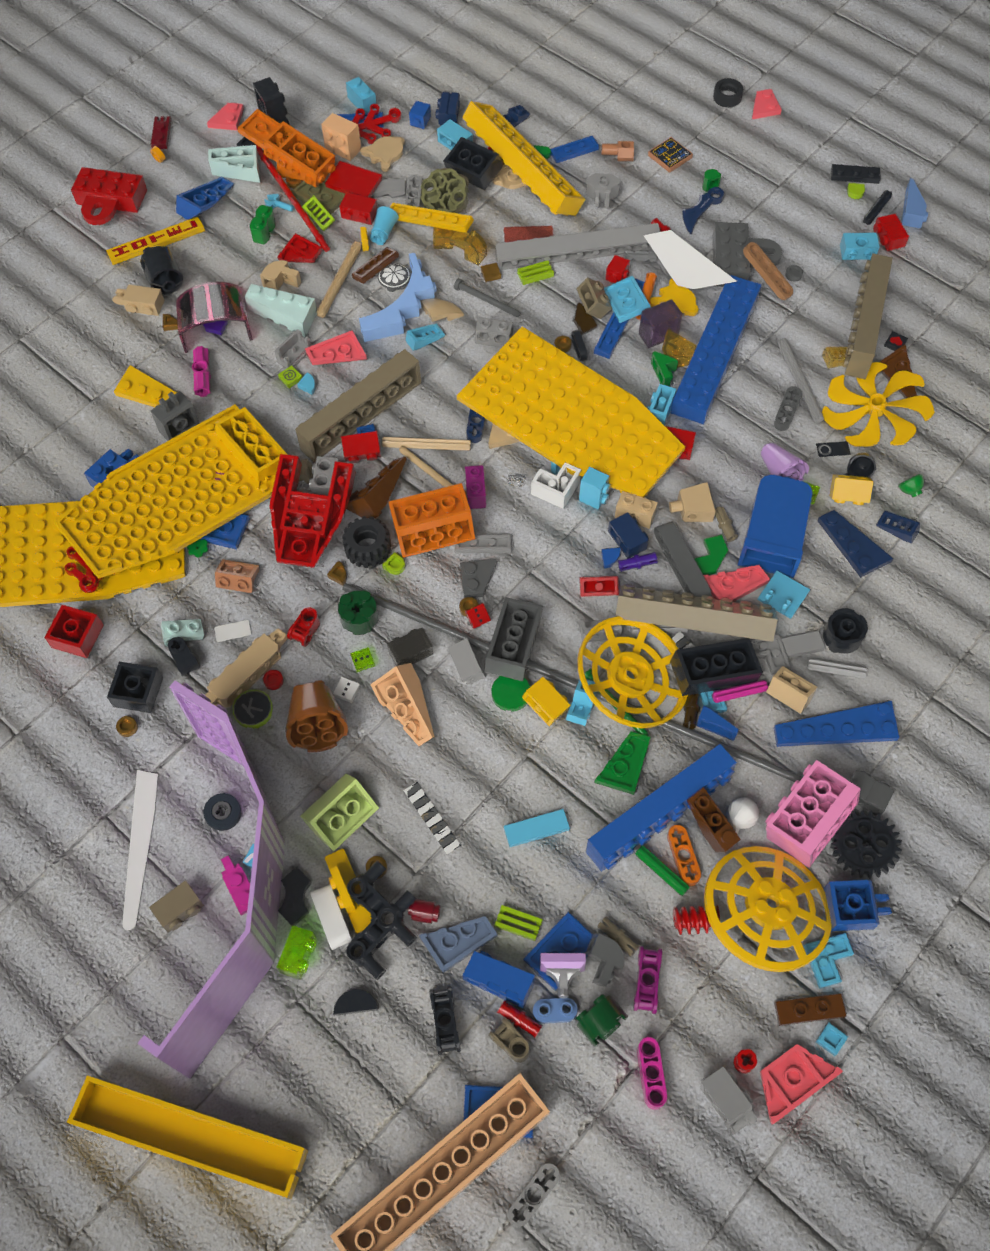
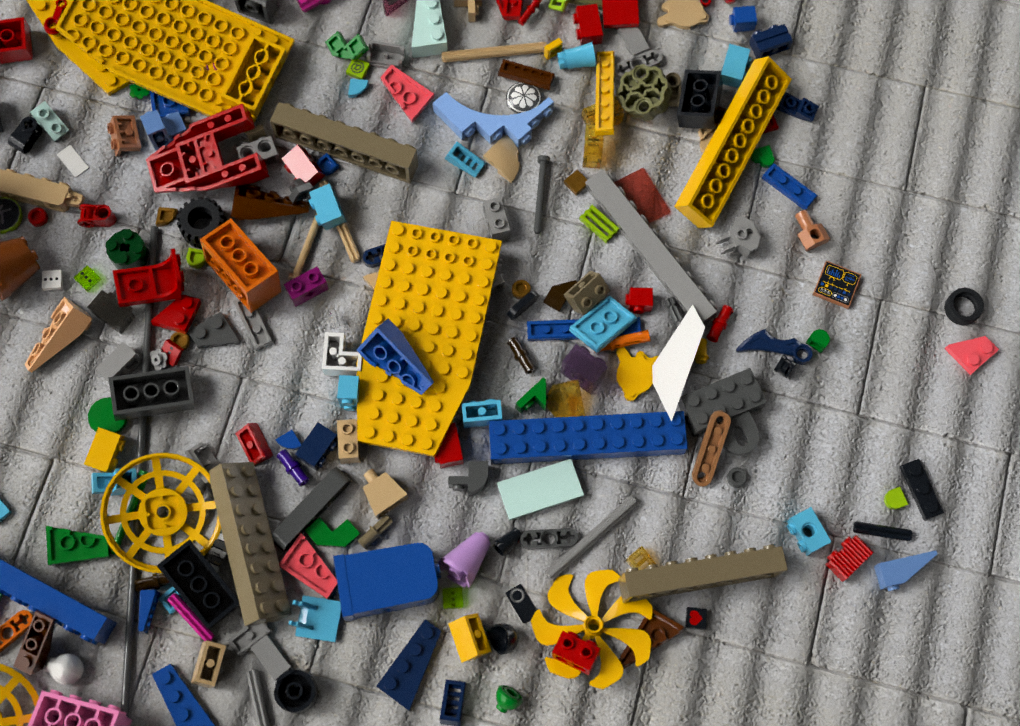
camera: 60 degrees right, 10 degrees up
none -> red bracket [113,248,185,307]
none -> medium blue brick [140,110,187,151]
none -> light grey plant [150,348,168,370]
none -> red wing [151,295,201,334]
none -> dark grey tile [289,178,313,203]
none -> medium azure brick [309,183,346,230]
none -> green tile [325,31,369,60]
none -> blue wedge [356,318,434,395]
none -> dark grey brick [448,461,488,496]
none -> black cone [493,527,522,556]
none -> light aqua tile [497,459,584,521]
none -> dark brown pin [507,337,536,374]
none -> red brick [552,631,600,675]
none -> black wheel [773,354,797,378]

